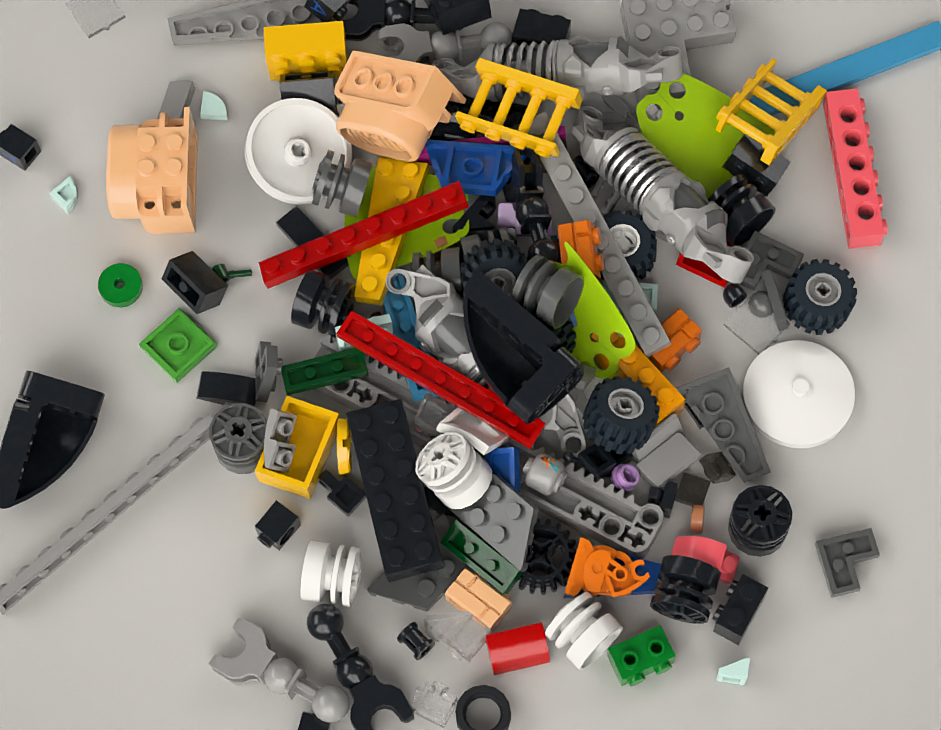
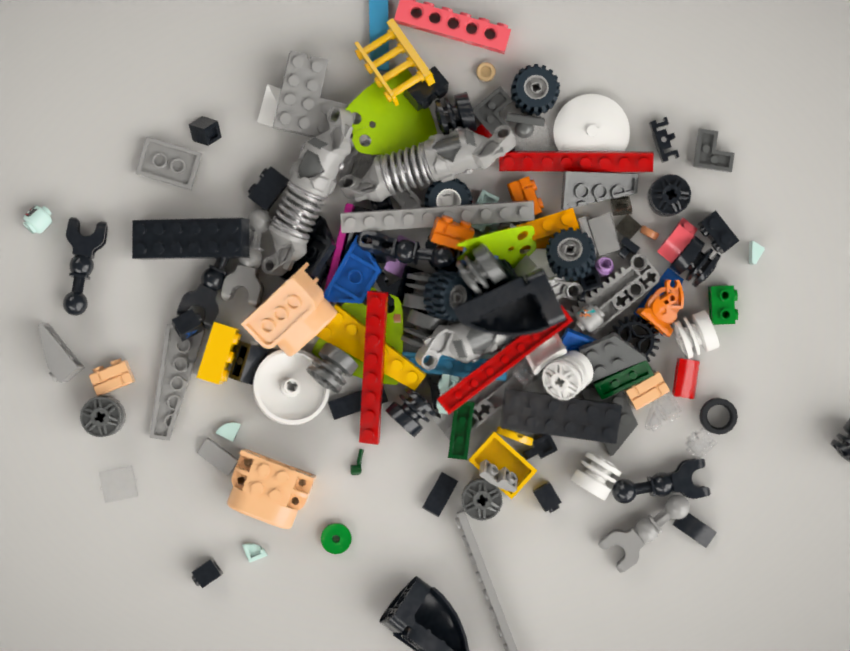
camera: 70 degrees left, 20 degrees up
bright green tile [139,308,217,383] -> none
black brick [161,251,228,314] -> none
dark grey plate [255,341,282,402] -> none
black bush [397,622,435,661] -> none
yellow fence [455,58,583,158] -> none
none -> tan tile [476,62,495,82]
none -> red plate [499,151,654,172]
none -> black piece [649,117,680,163]

